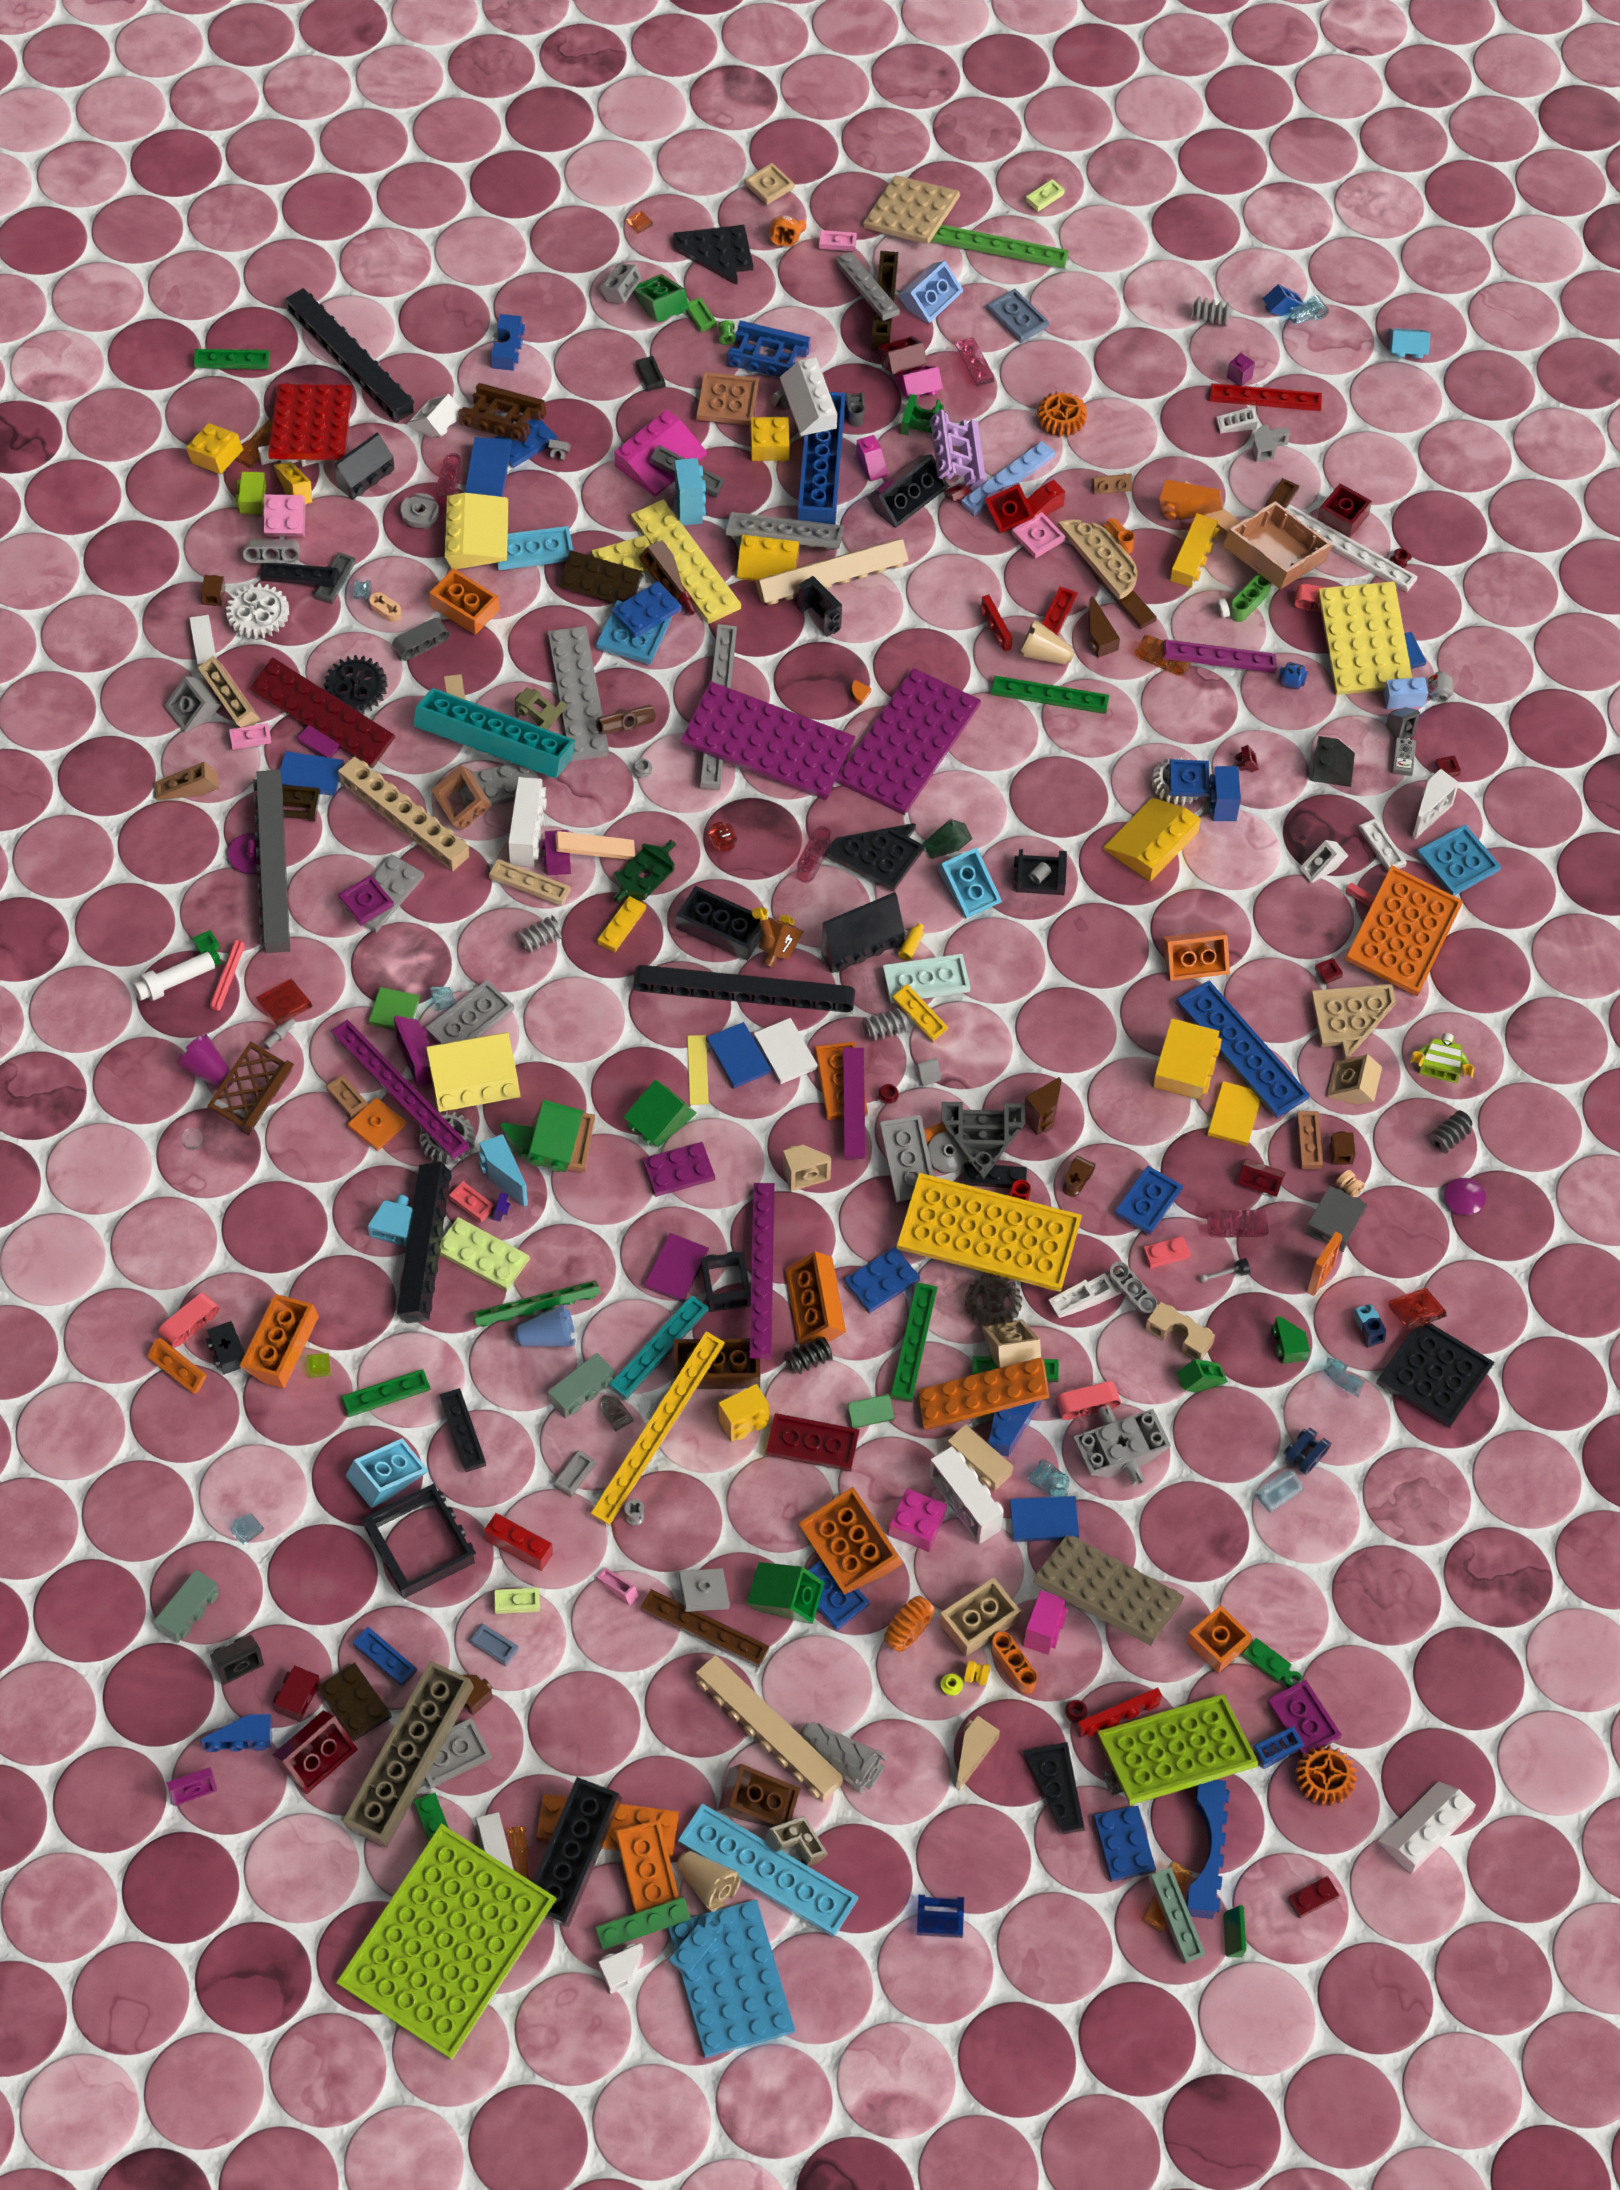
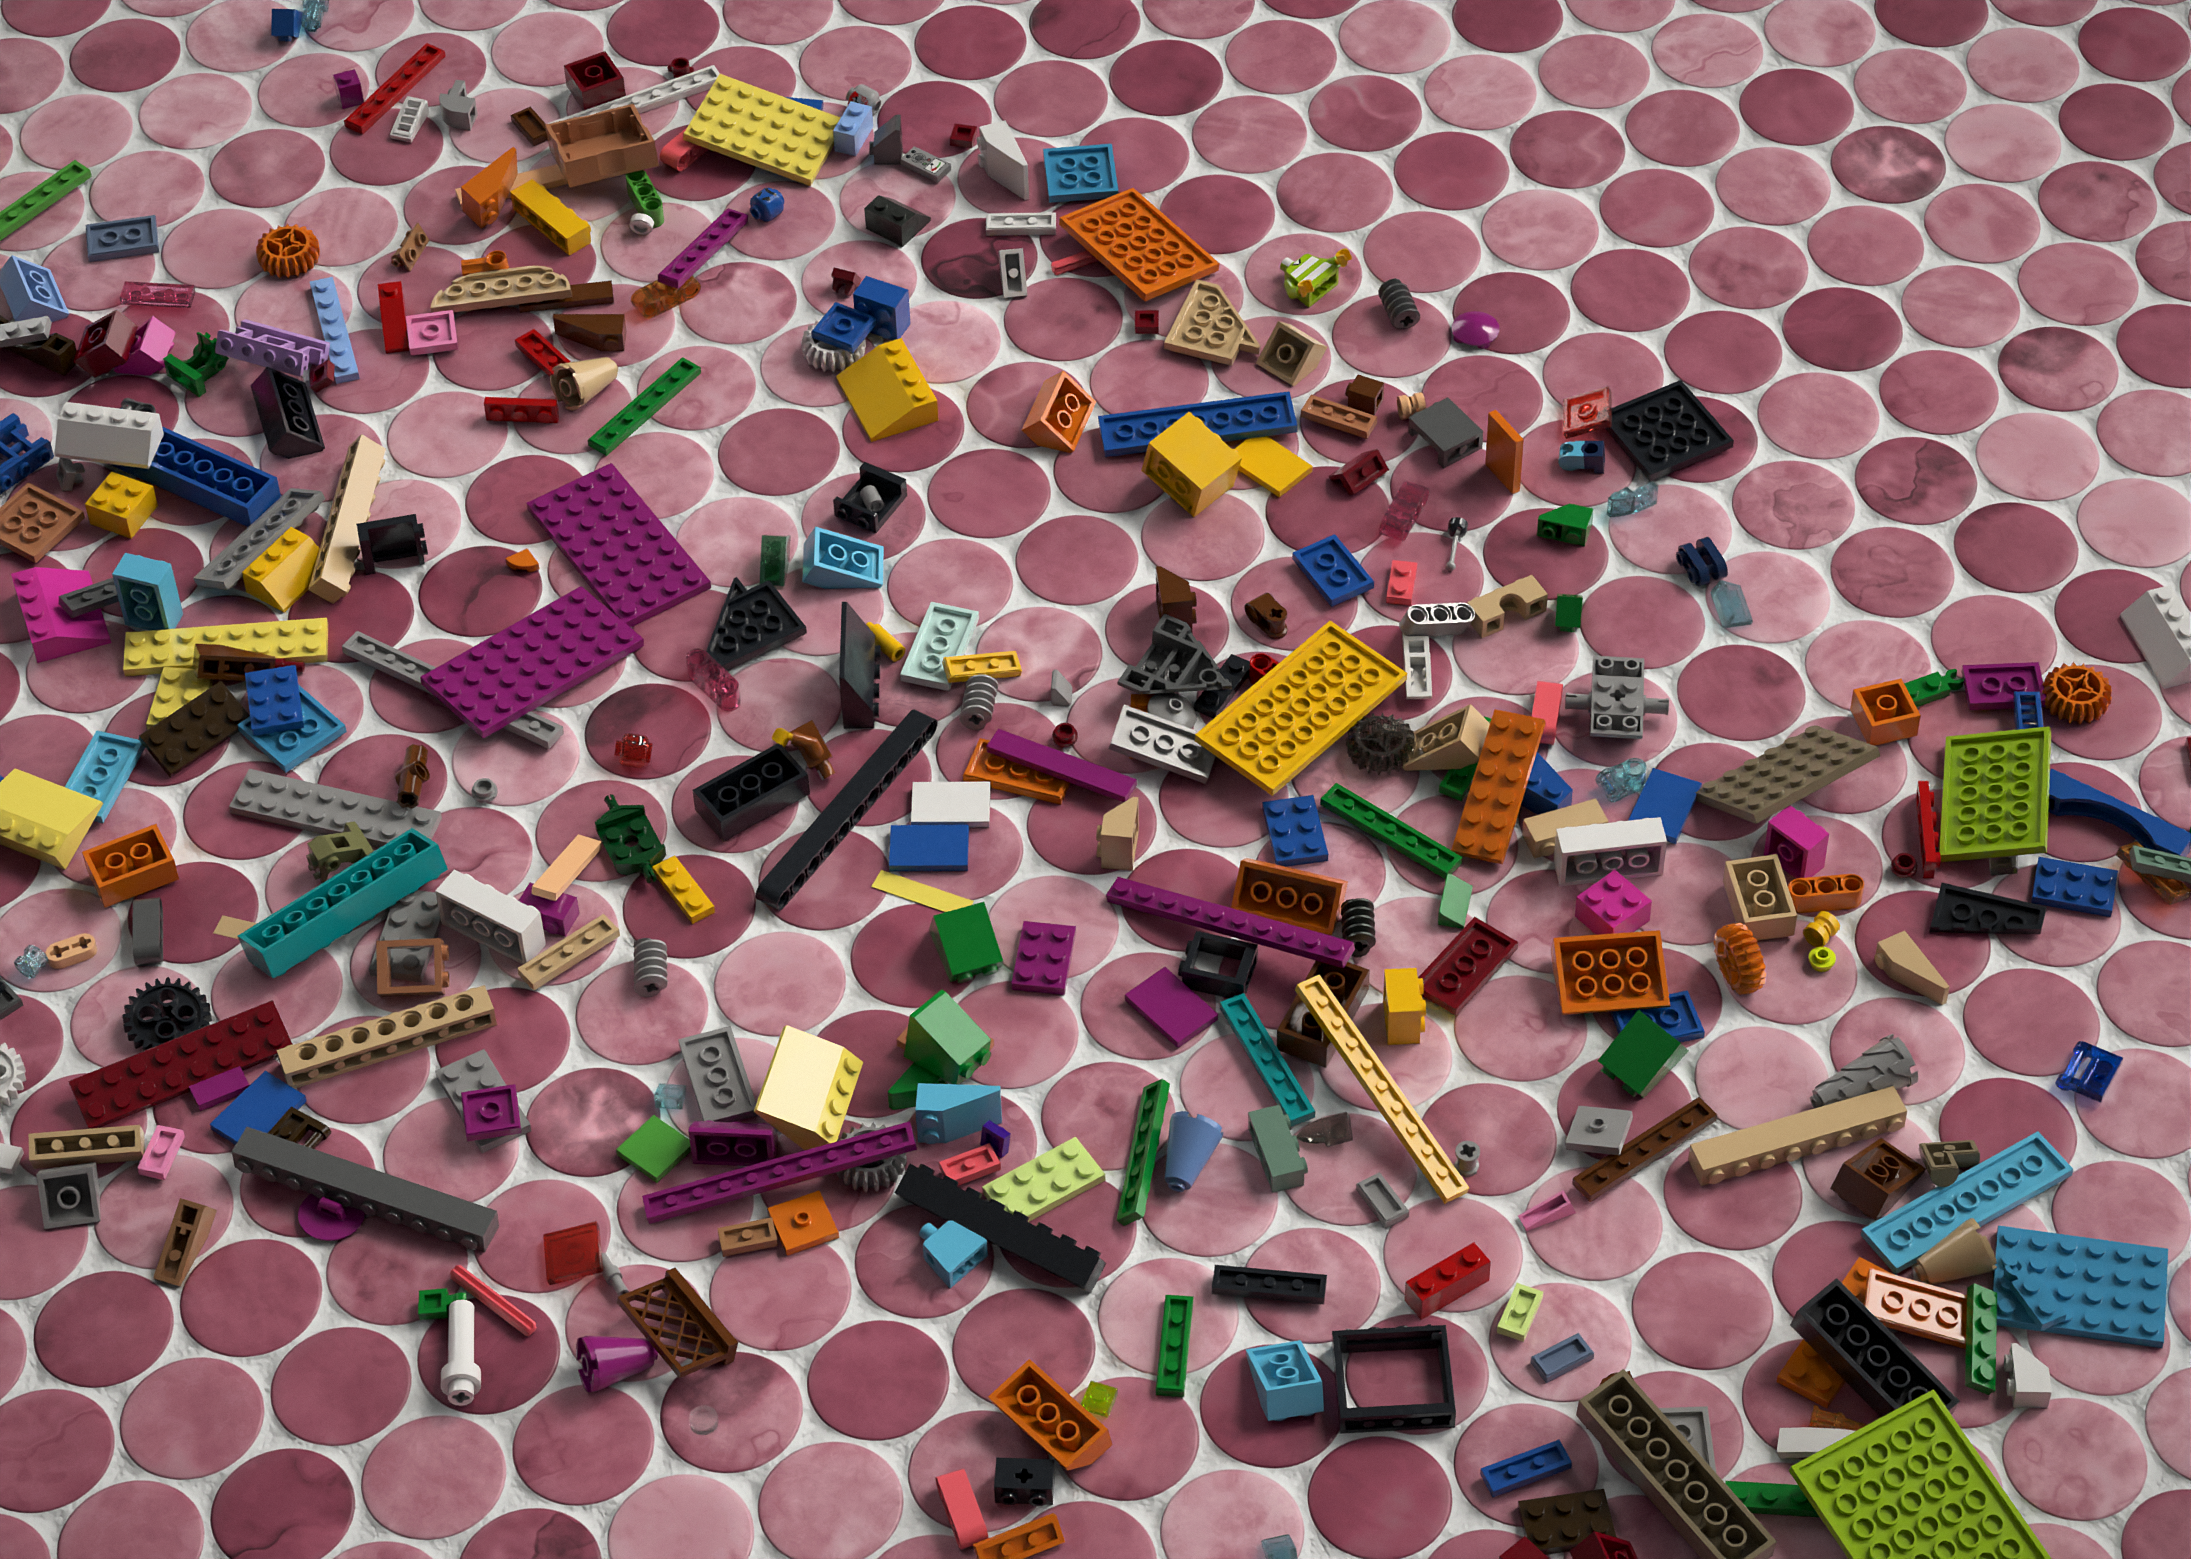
camera: 60 degrees left, 10 degrees down
dark pink slope [856,435,888,482] -> none
red slope [985,483,1035,533] -> none
light grey piece [1191,296,1231,326] -> none

